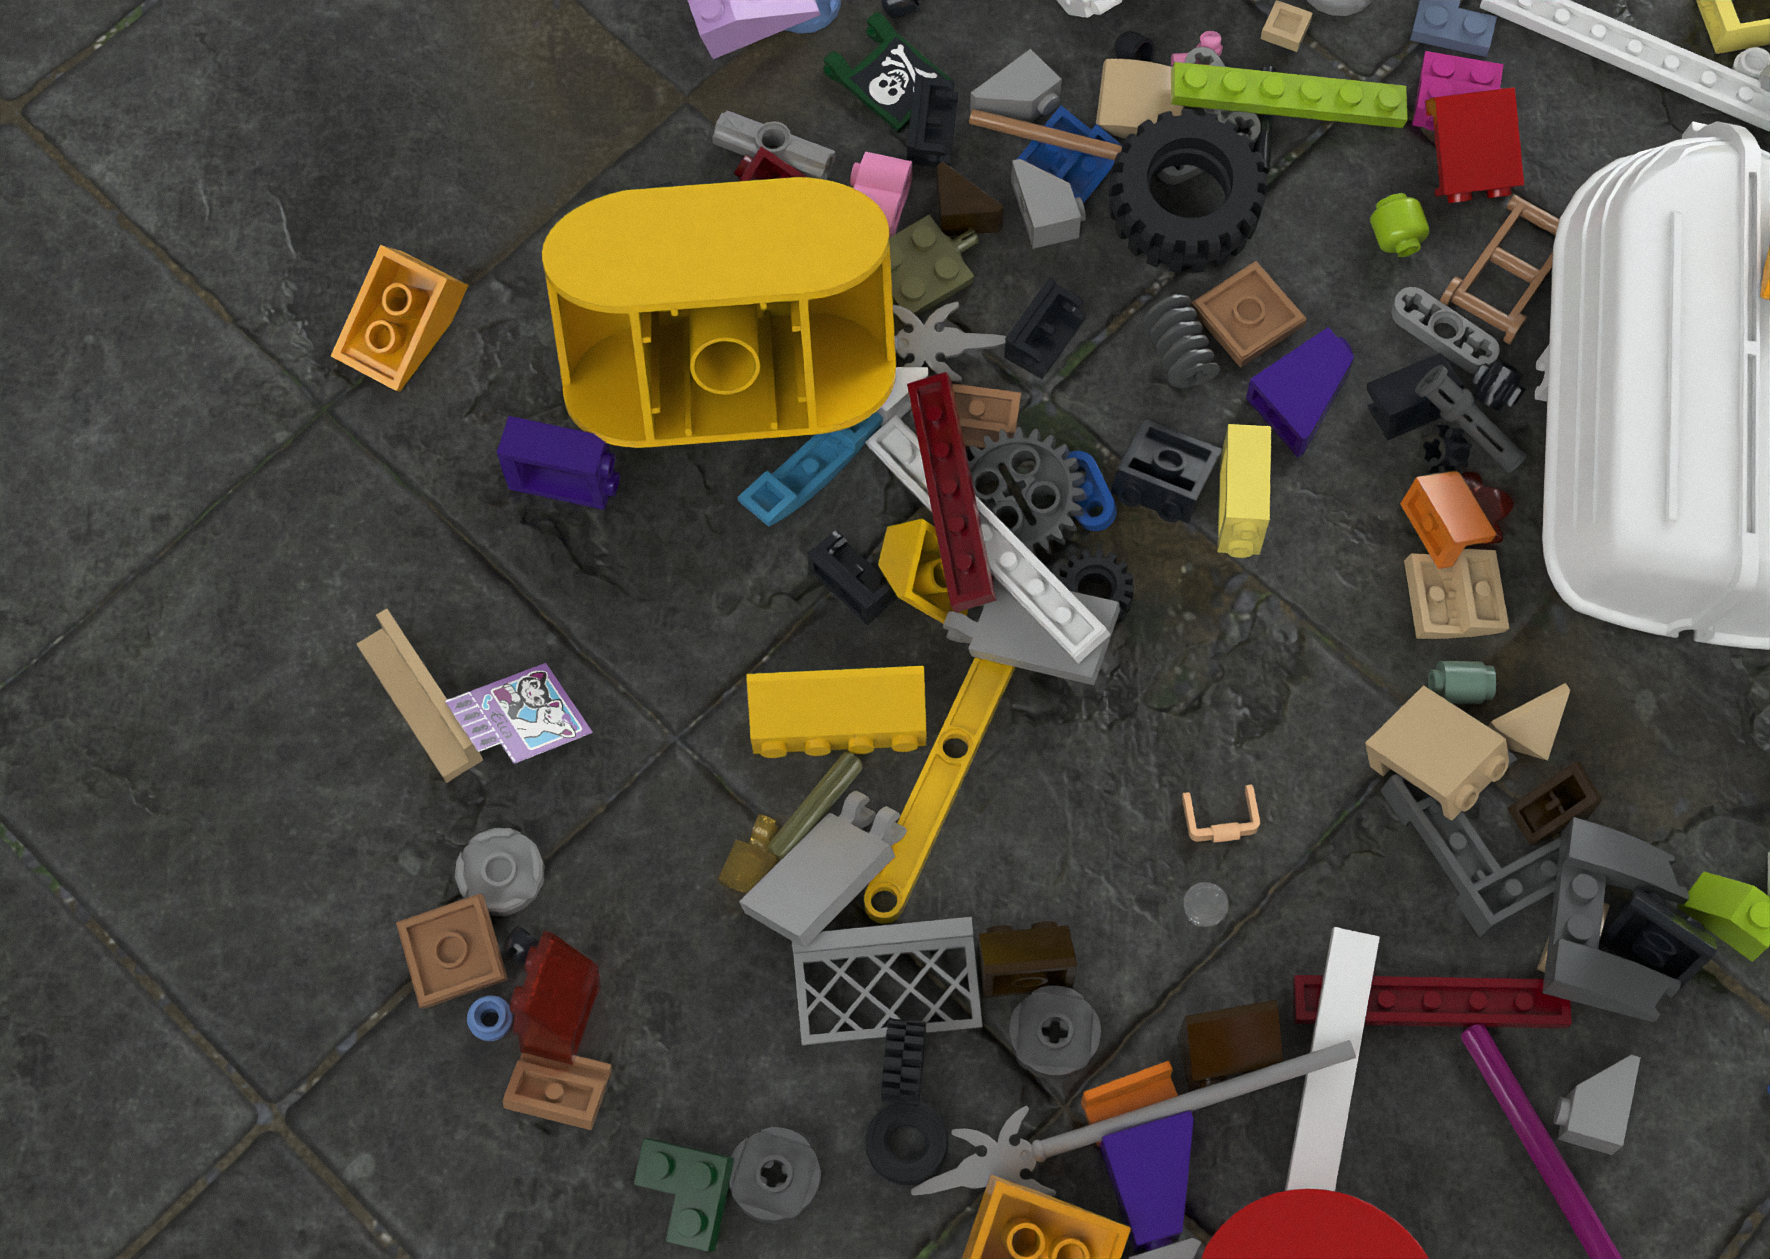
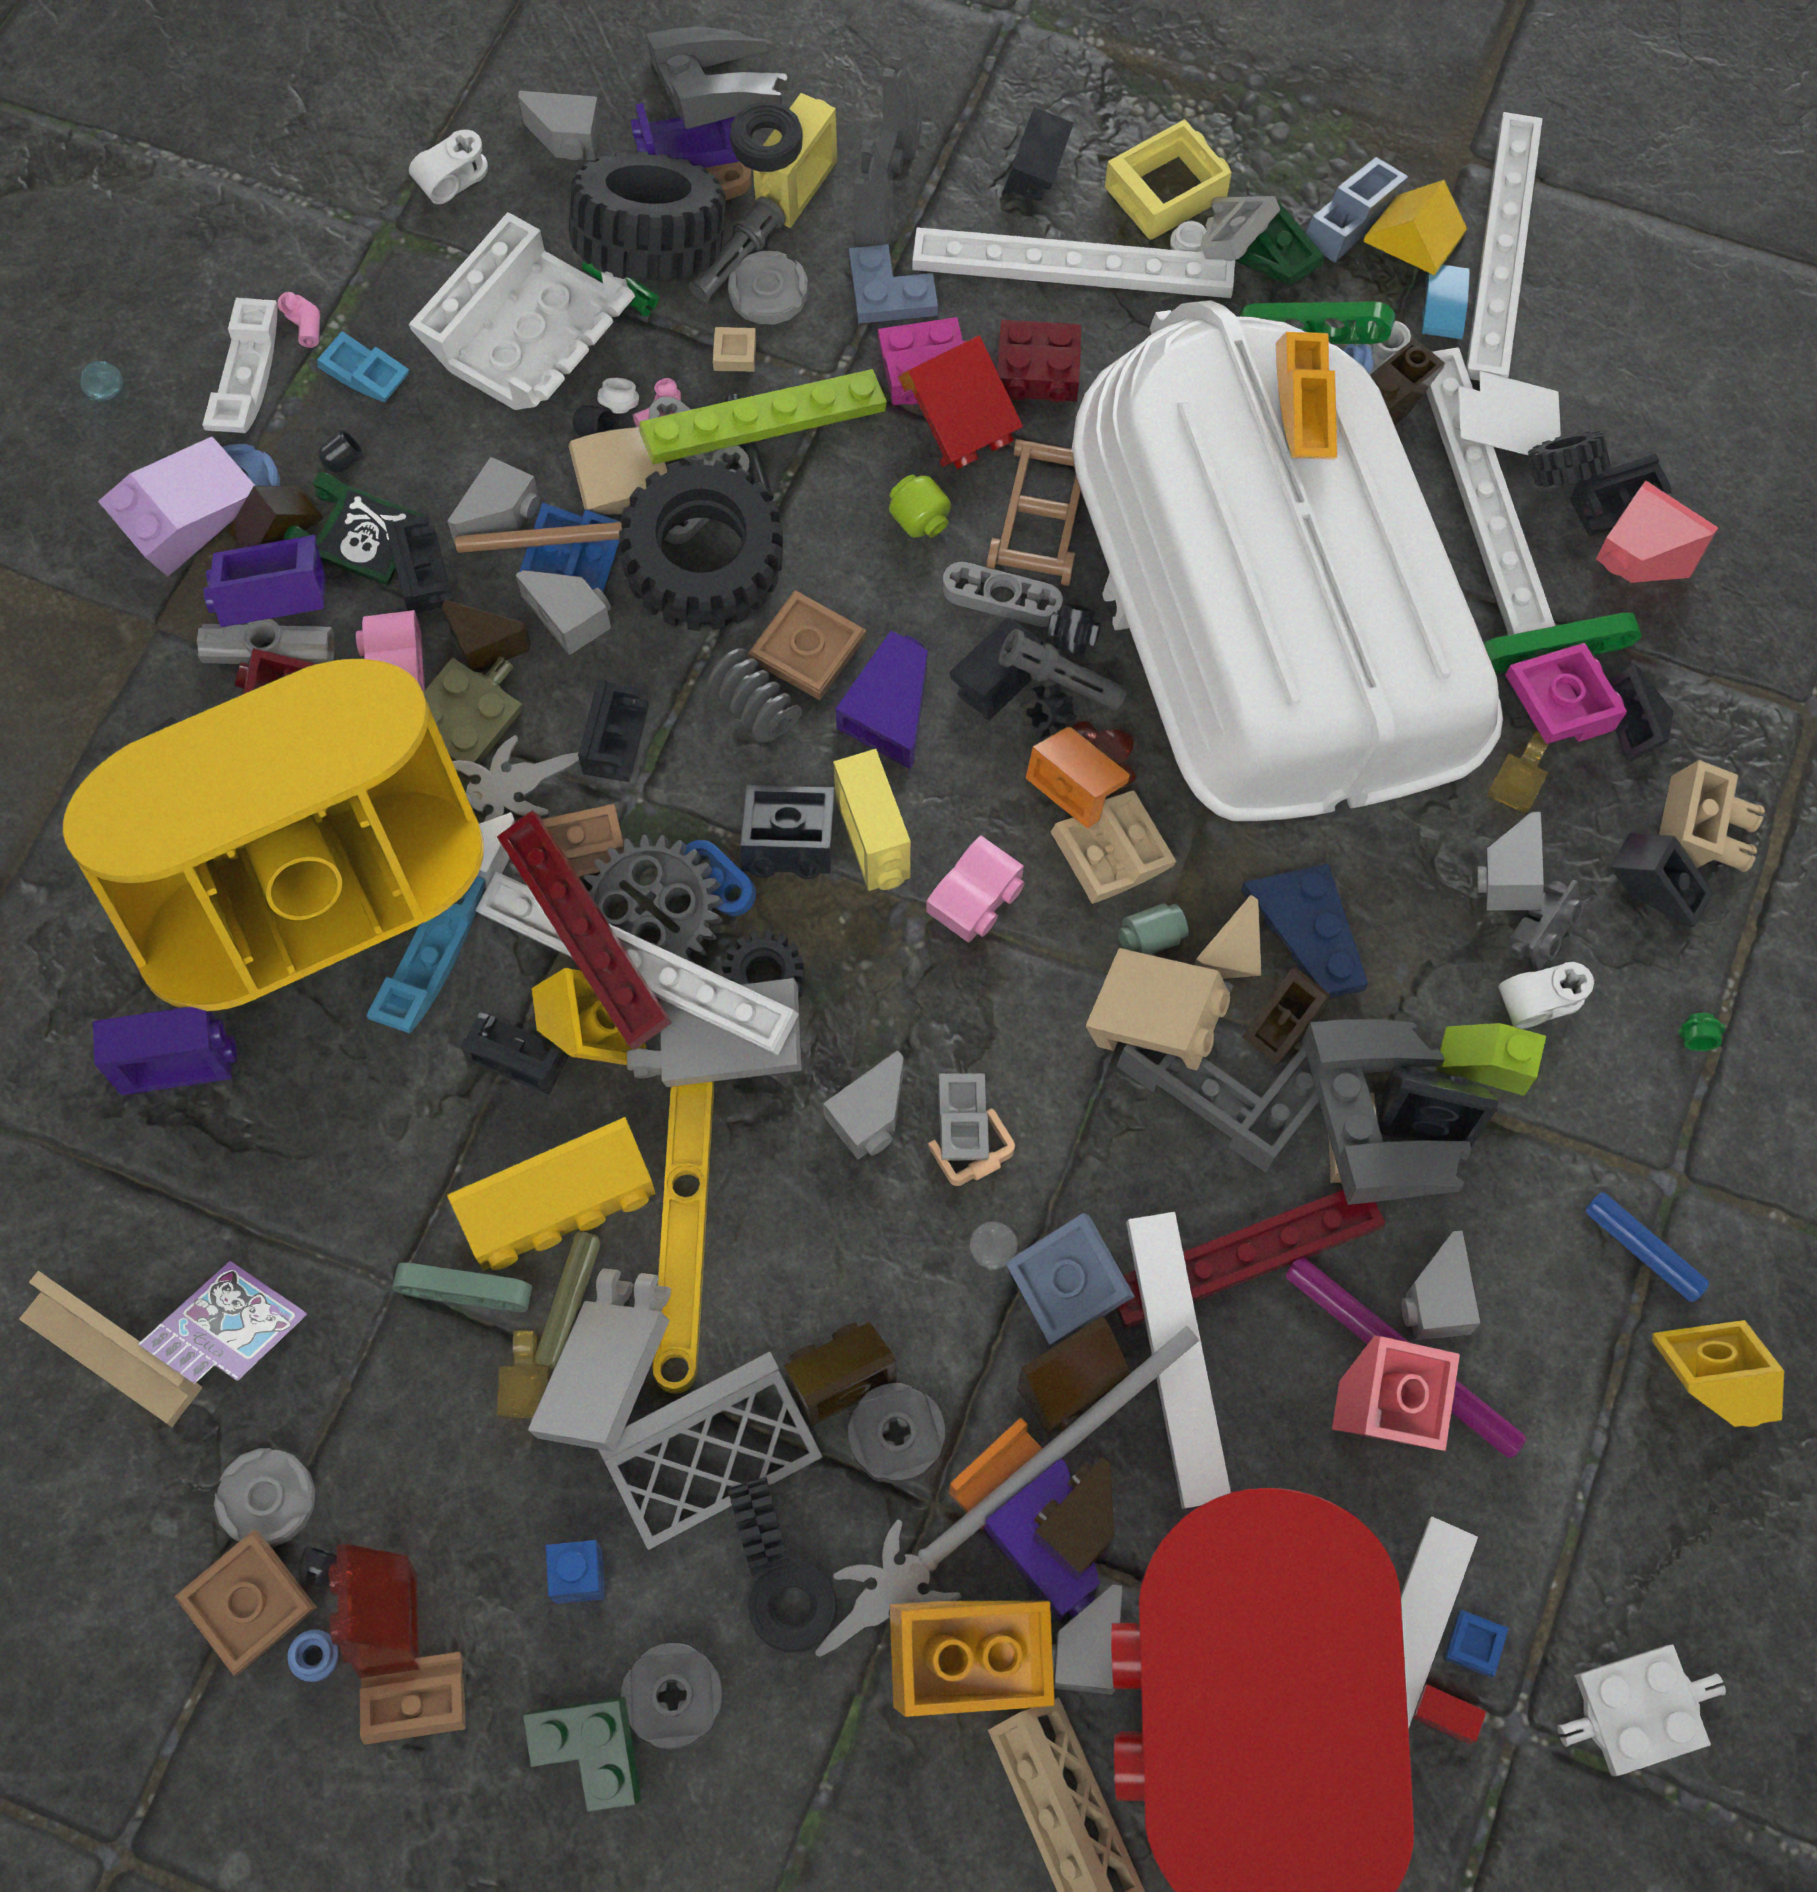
camera: 25 degrees left, 0 degrees up
none -> dark purple window [204,535,325,627]
none -> dark brown slope [228,486,323,548]
none -> sand green beam [392,1263,532,1312]
none -> blue brick [546,1540,605,1604]
none -> white plate [597,378,639,413]
none -> light grey slope [823,1050,903,1160]
none -> bright pink brick [926,836,1025,943]
none -> light grey slope [938,1074,989,1160]
none -> dark red plate [997,320,1081,402]
none -> sand blue plate [1005,1213,1135,1346]
none -> dark brown slope [1033,1457,1114,1581]
none -> dark blue wing [1241,864,1368,998]
none -> coral slope [1332,1336,1460,1451]

